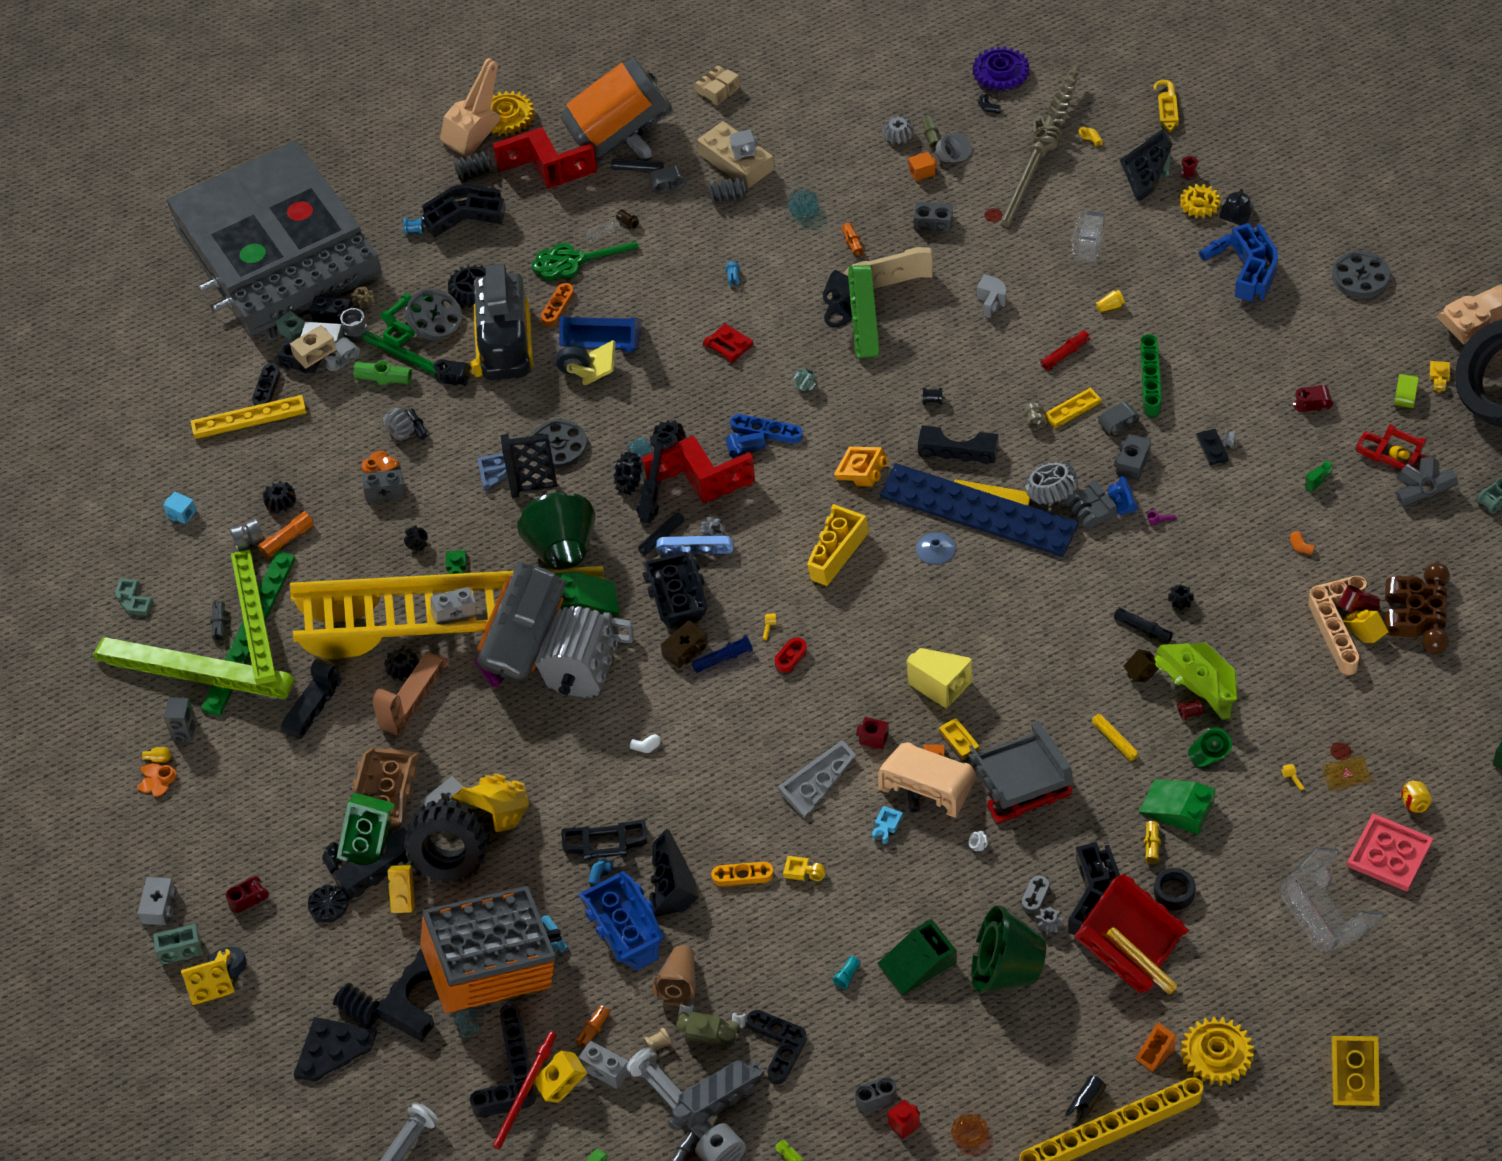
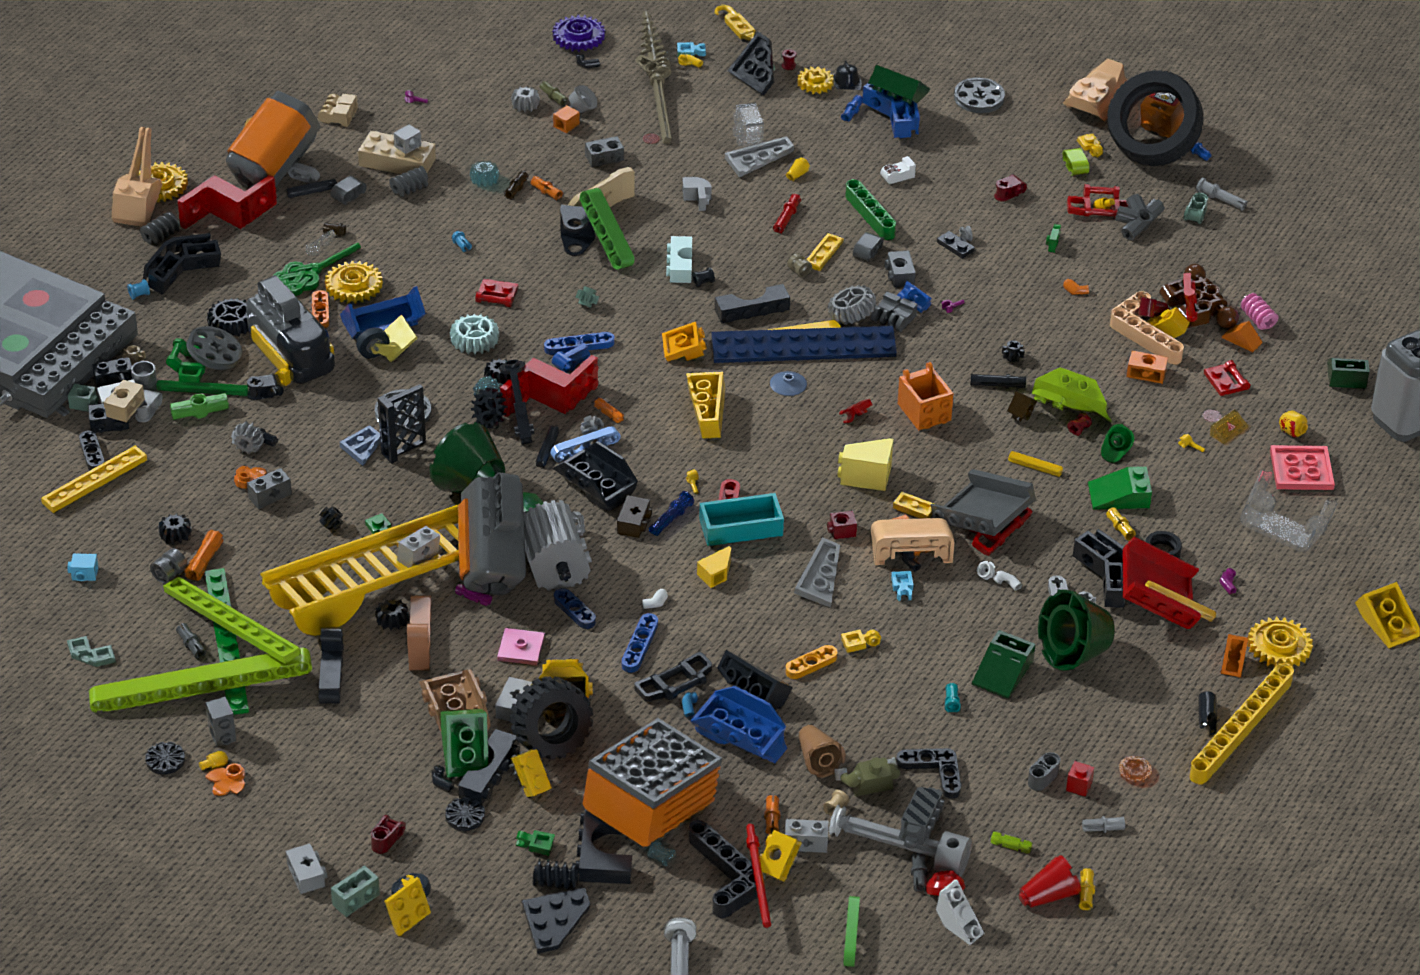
camera: 35 degrees left, 10 degrees down
none -> black wheel [145,741,185,774]
none -> yellow gear [325,261,383,304]
none -> magenta hand [405,90,428,103]
none -> light aqua gear [450,314,499,354]
none -> bright pink plate [497,628,545,665]
none -> dark brown pin [504,171,529,199]
none -> green plate [516,830,555,856]
none -> dark blue beam [554,588,596,629]
none -> orange axle [594,398,624,423]
none -> blue beam [622,613,658,673]
none -> light aqua arch [666,236,692,283]
none -> medium azure plate [677,42,706,57]
none -> yellow slope [697,546,731,588]
none -> teal piece [699,493,784,546]
none -> light grey wing [725,136,794,178]
none -> red plate [839,398,873,424]
none -> dark green slope [868,64,930,104]
none -> white leg [880,156,916,184]
none -> orange container [897,362,954,431]
none -> white arm [993,571,1022,591]
none -> orange brick [1126,350,1168,384]
none -> red plate [1183,273,1198,322]
none -> red plate [1204,360,1251,396]
none -> magenta arm [1220,568,1237,595]
none -> orange slope [1222,321,1262,353]
none -> bright pink piece [1241,293,1279,330]

